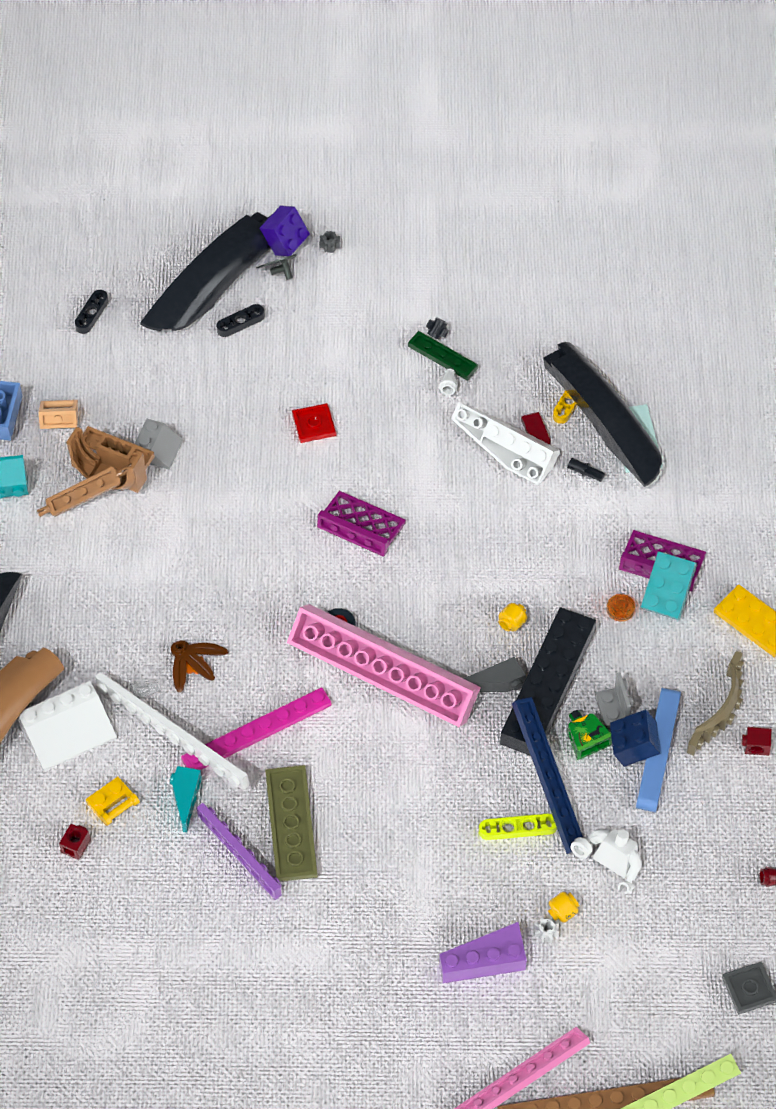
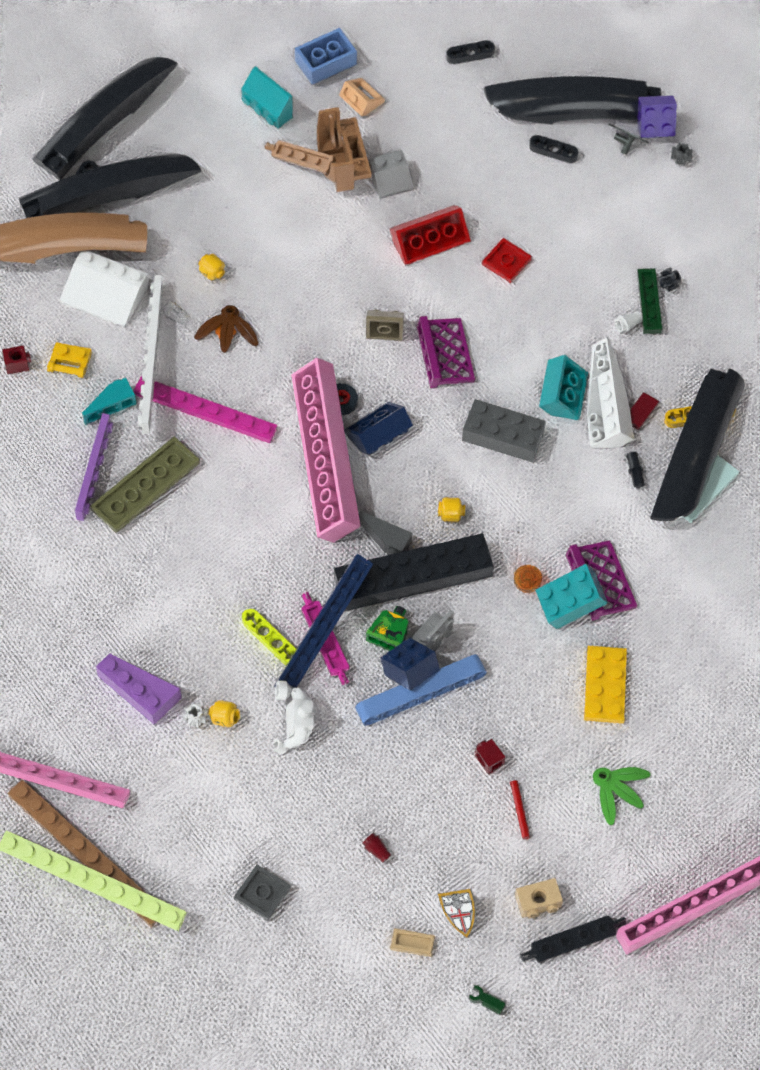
camera: 50 degrees right, 5 degrees up
dark tan piece [687,651,744,756] -> none
none -> yellow head [198,254,225,281]
none -> dark pink plate [301,592,349,685]
none -> dark blue slope [344,402,413,455]
none -> dark tan slope [366,310,404,341]
none -> red slope [389,205,471,265]
none -> dark grey brick [462,399,546,463]
none -> teal slope [539,354,588,420]

